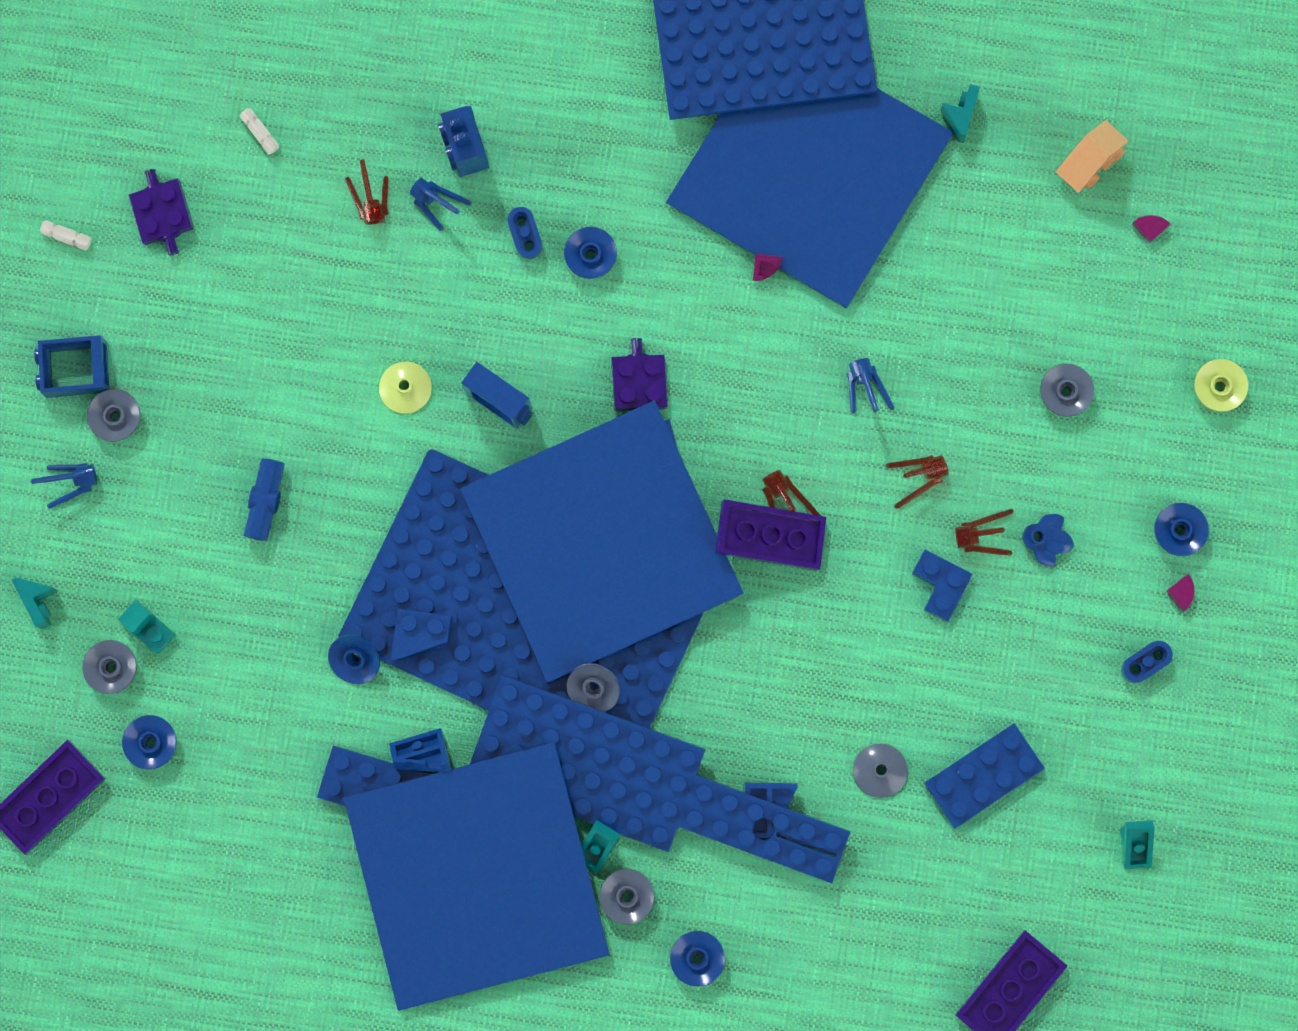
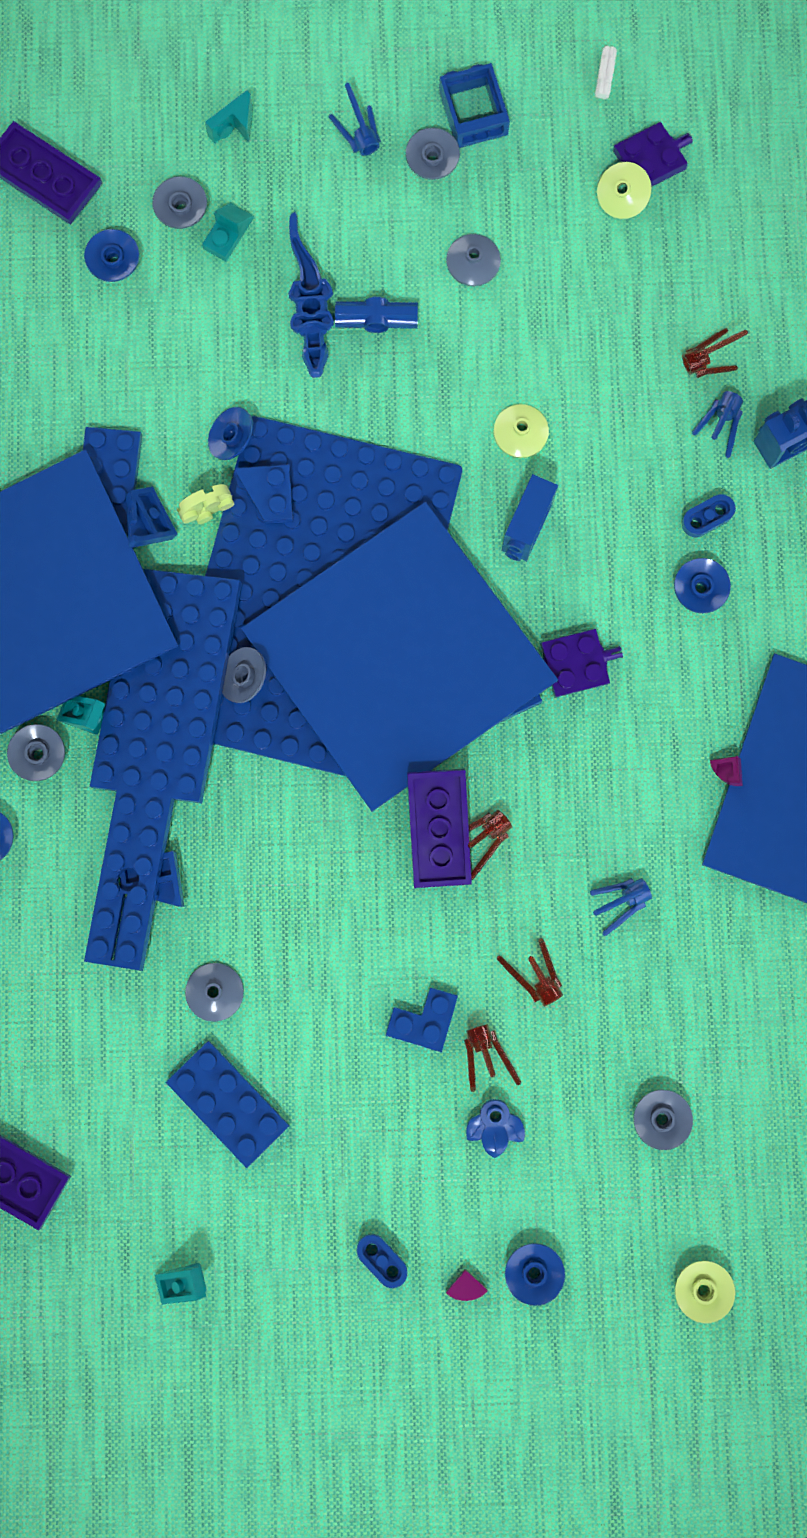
camera: 70 degrees right, 0 degrees up
white axle [240,108,279,155] -> none
none -> yellowish green plate [177,484,234,525]
none -> blue animal [289,212,334,378]
none -> sand blue dish [446,234,501,286]
none -> yellowish green dish [597,162,652,219]

